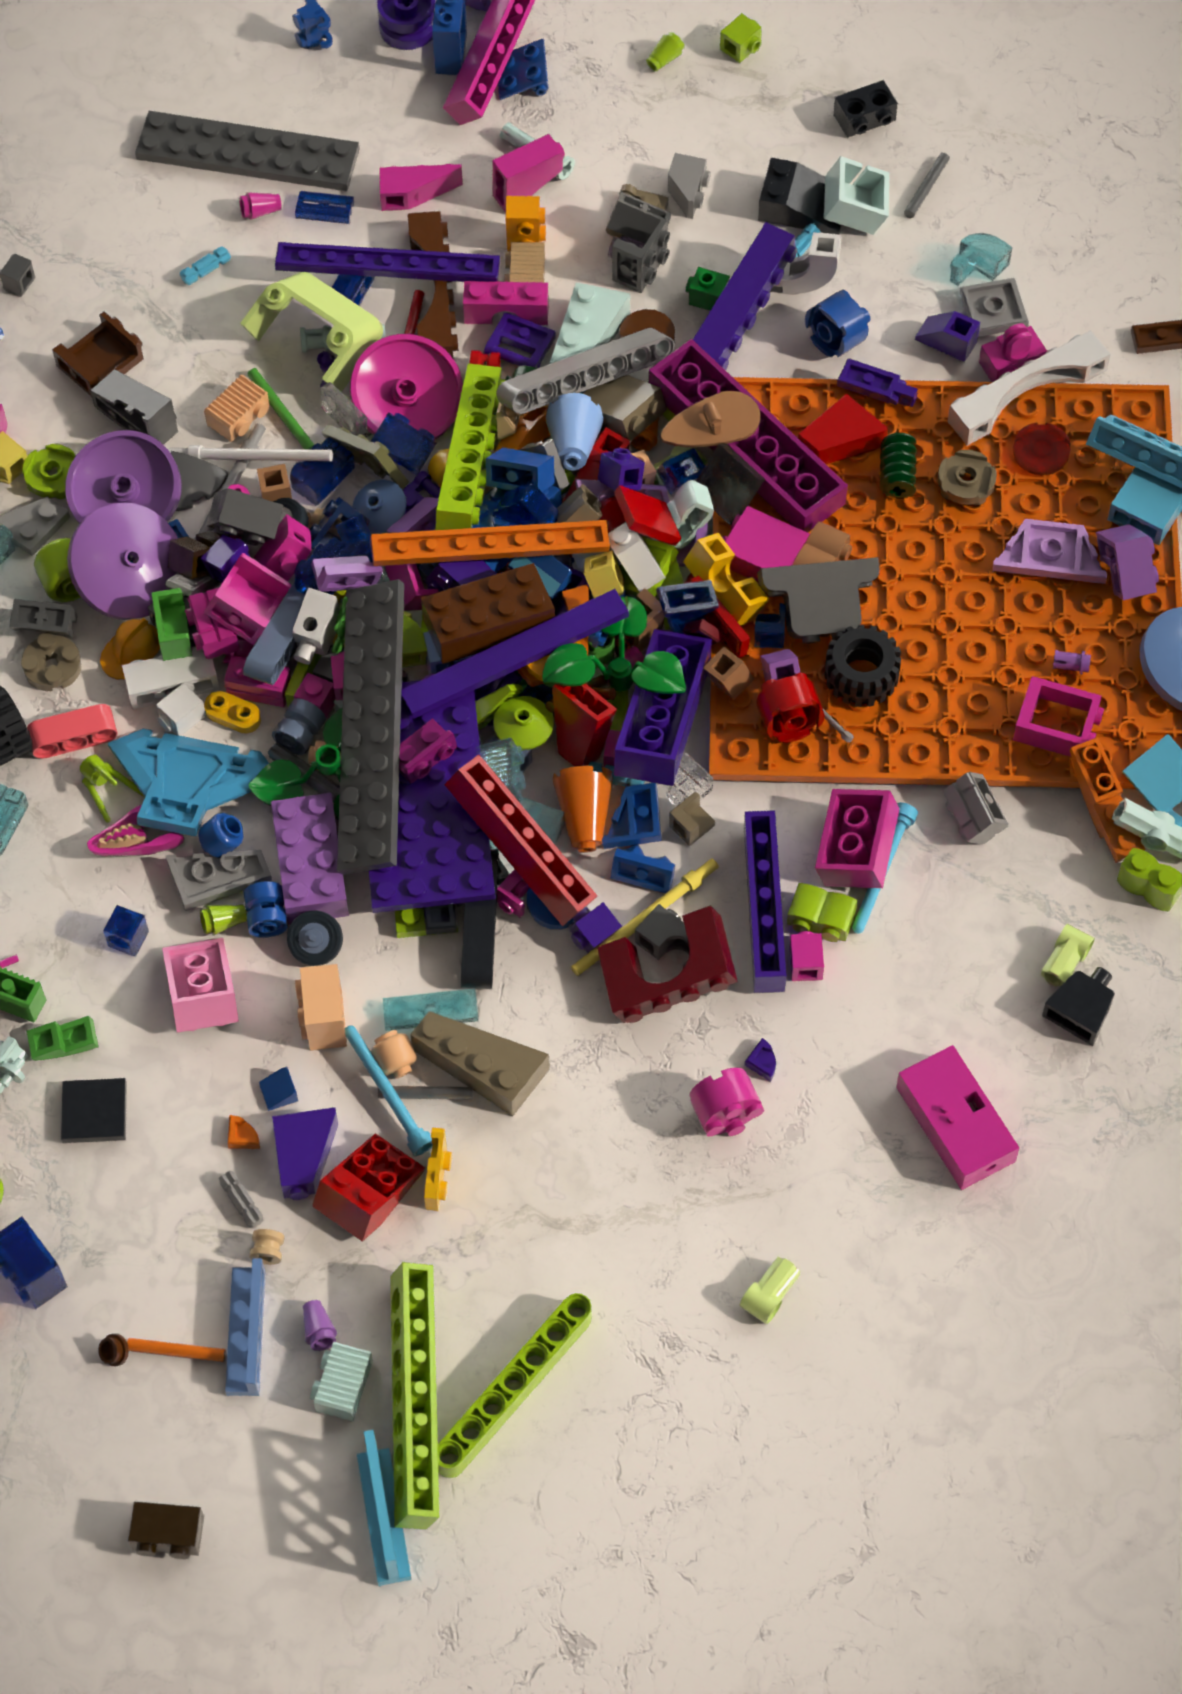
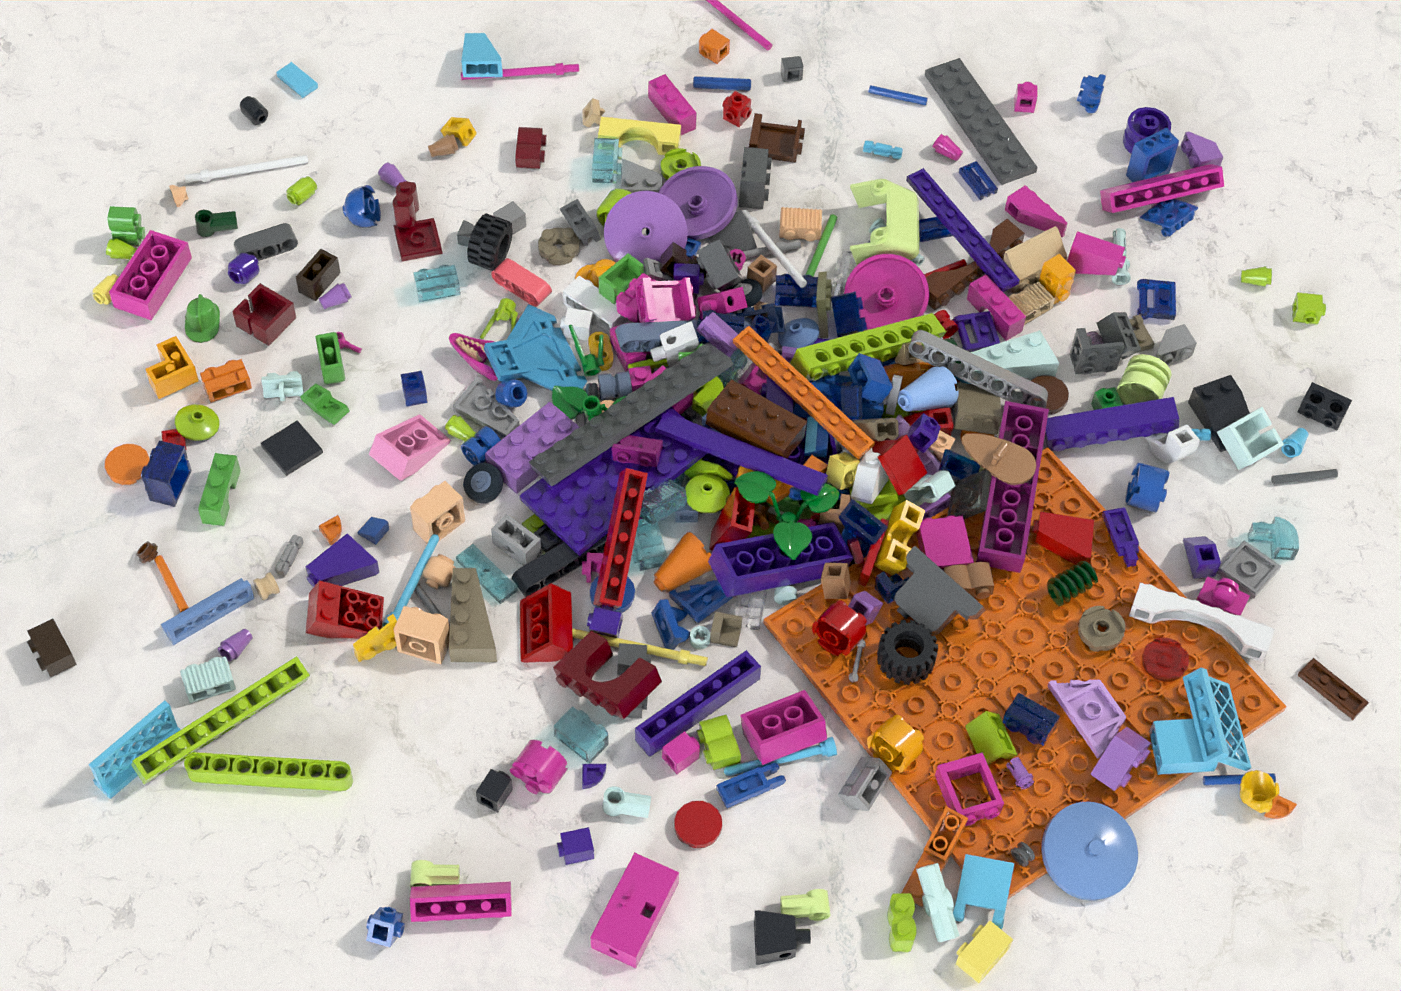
camera: 50 degrees right, 5 degrees down
none -> bright green arch [198,453,241,526]
none -> blue brick [366,907,405,947]
none -> light nougat brick [394,606,450,664]
none -> dark pink brick [410,881,512,922]
none -> black brick [476,769,513,813]
none -> light grey brick [491,514,541,566]
none -> red slope [520,583,573,663]
none -> clear light blue brick [554,706,609,764]
none -> dark purple brick [557,827,594,865]
none -> green plant [569,324,604,376]
none -> light aqua piece [602,786,651,818]
none -> red tile [674,801,722,848]
none -> light aqua bush [690,626,711,650]
none -> blue hinge [716,763,786,809]
none -> red brick [722,91,752,128]
none -> light aqua tile [774,585,797,605]
none -> light orange brick [867,715,924,773]
none -> blue bar [868,85,928,105]
none -> lime panel [965,711,1017,765]
none -> tan slope [1003,226,1067,294]
none -> clear blue brick [1003,693,1060,746]
none -> dark grey bush [1011,842,1035,867]
none -> dark pink brick [1014,82,1038,113]
none -> yellowish green wheel [1117,354,1172,405]
none -> clear blue plate [1137,279,1176,320]
none -> medium azure cone [1281,428,1309,458]

